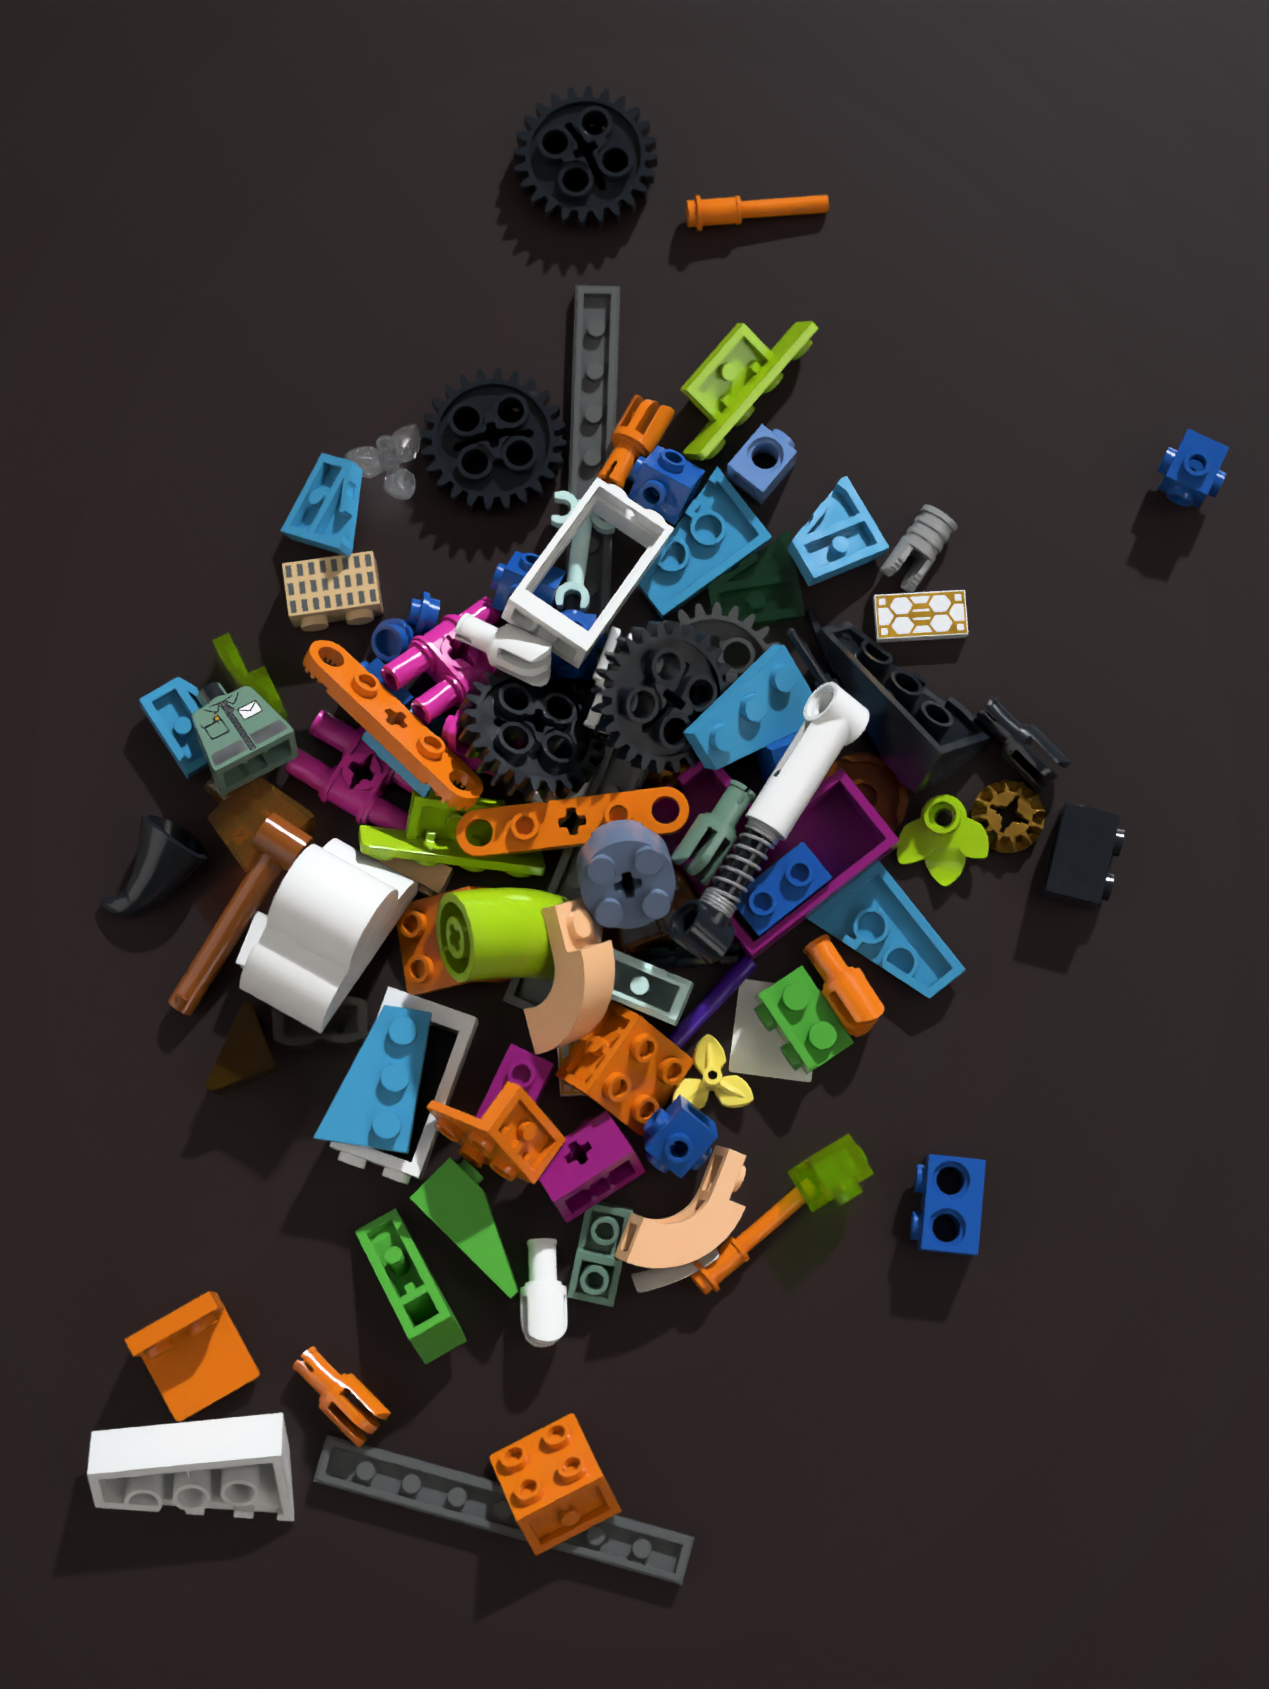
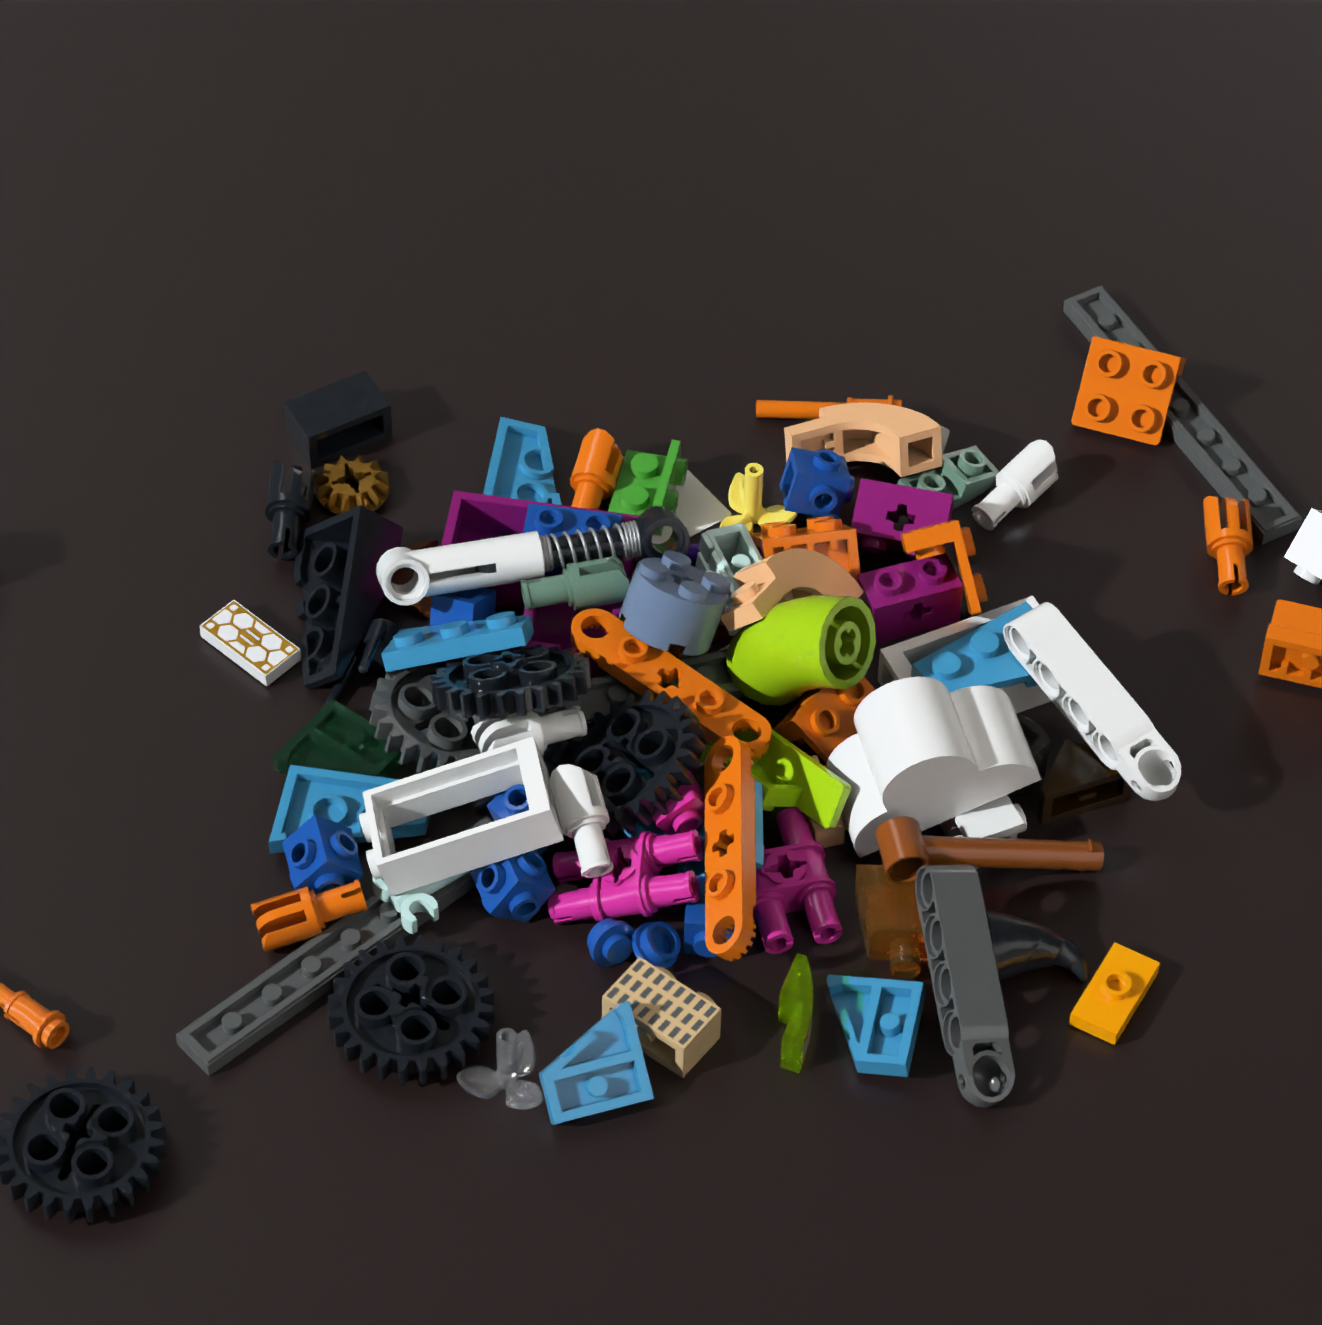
camera: 135 degrees left, 30 degrees down
sand green torso [191,682,299,796] -> none
bright green slope [355,1208,467,1364] -> none
bright green slope [410,1157,519,1300] -> none
lime bracket [680,321,818,460] -> none
medium blue brick [726,424,797,505] -> none
dark azure wing [787,476,890,587] -> none
clear neon green brick [787,1133,874,1212] -> none
light grey hinge [880,504,958,593] -> none
lime plate [897,795,989,887] -> none
blue brick [910,1154,986,1257] -> none
none -> dark grey piece [915,864,1015,1108]
none -> white piece [1003,602,1181,801]
none -> light orange plate [1069,942,1160,1045]

